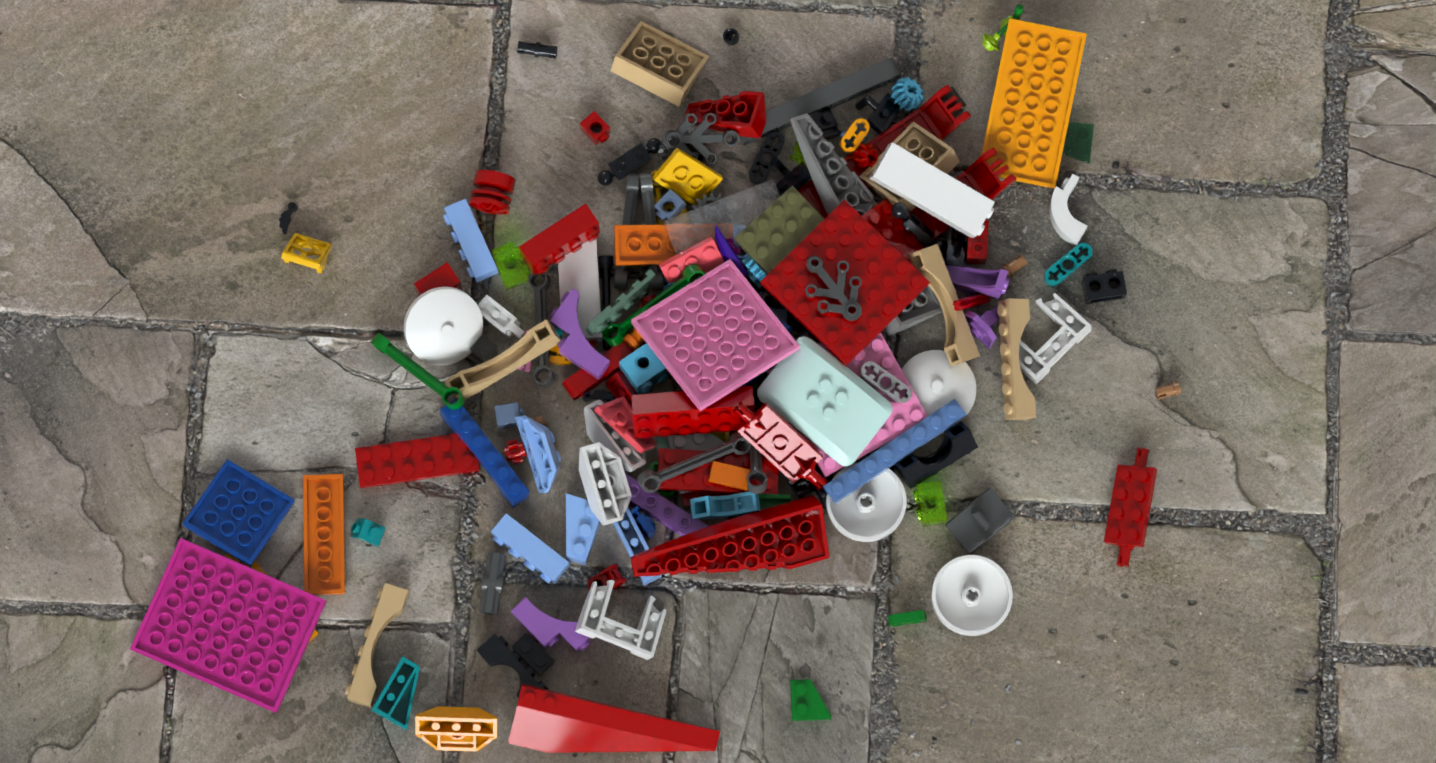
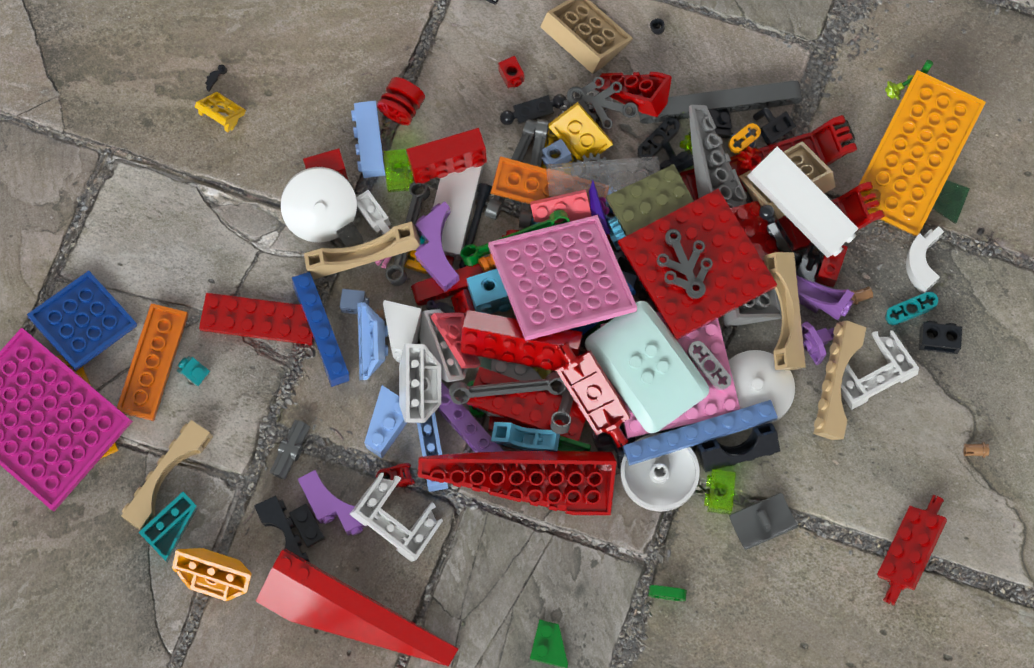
camera: 20 degrees right, 5 degrees down
green piece [370,333,465,410] -> none
light blue brick [491,513,570,584] -> none
red gear [503,439,527,465] -> none
sand green wing [586,269,656,336] -> none
blue plate [631,506,656,540] -> none
orange tile [708,461,750,491] -> none
medium azure gear [891,77,925,111] -> none
white dish [931,555,1013,636] -> none
red axle [952,293,991,311] -> none
none -> white slope [383,300,422,363]

